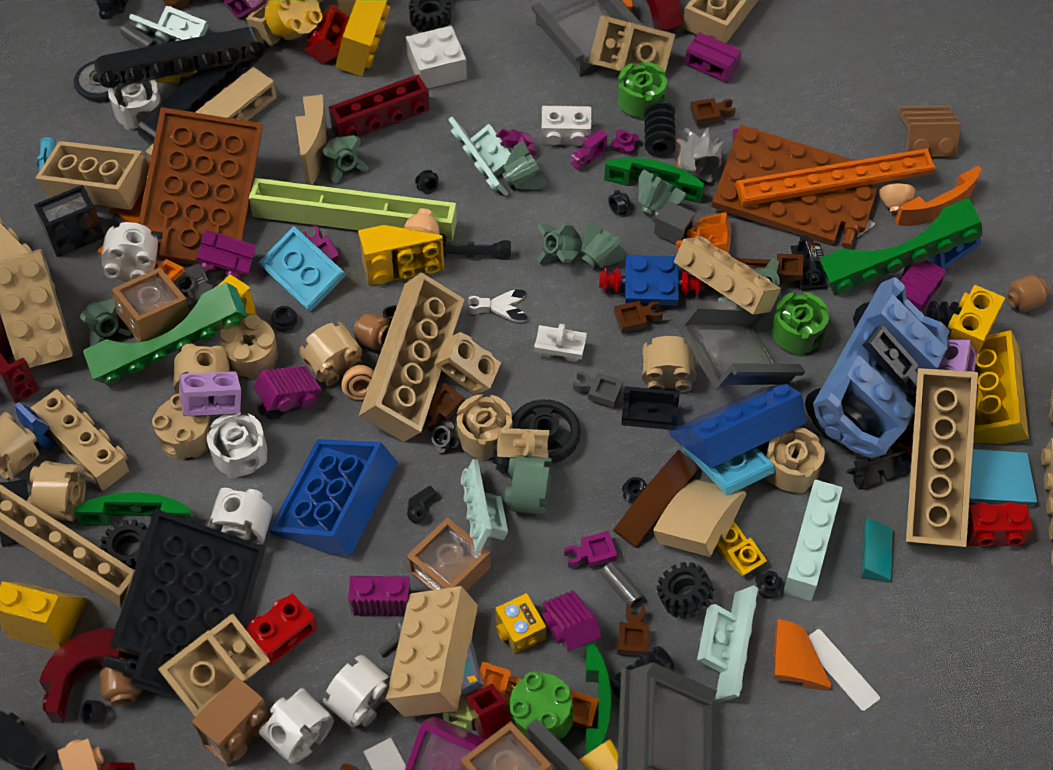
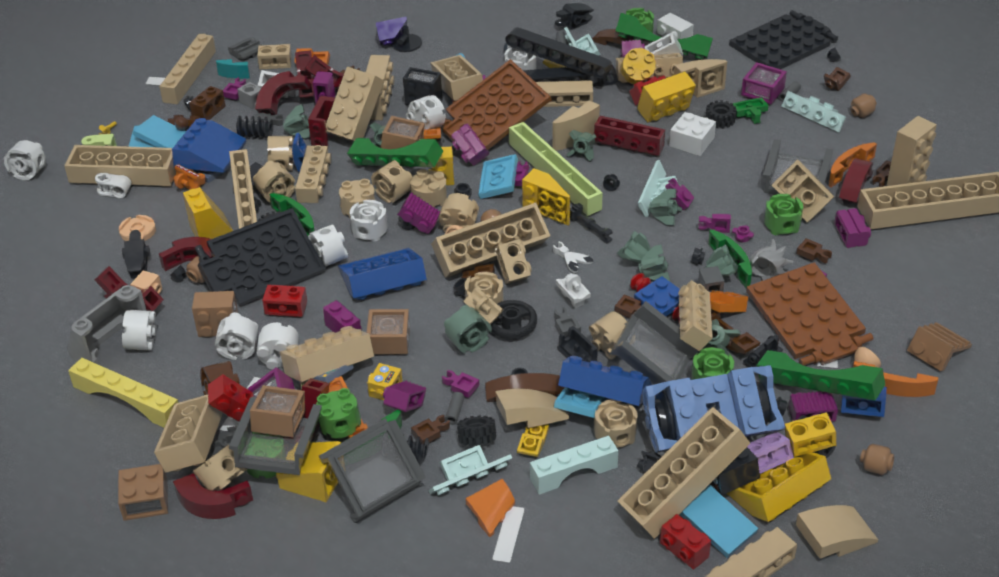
camera: 50 degrees right, 15 degrees down
tan slope [158,613,270,718] -> none
lavender brick [179,371,241,416] -> none
light nougat brick [404,208,440,235] -> none
black arm [407,485,437,523] -> none
light aqua bracket [461,459,508,552] -> none
white brick [541,106,591,146] -> none
black piece [644,102,676,158] -> none
orange tile [735,148,936,207] -> none
black plate [755,571,784,599] -> none
black sticker [806,241,824,262] -> none
teal slope [861,518,893,582] -> none
black hinge [862,325,918,397] -> none

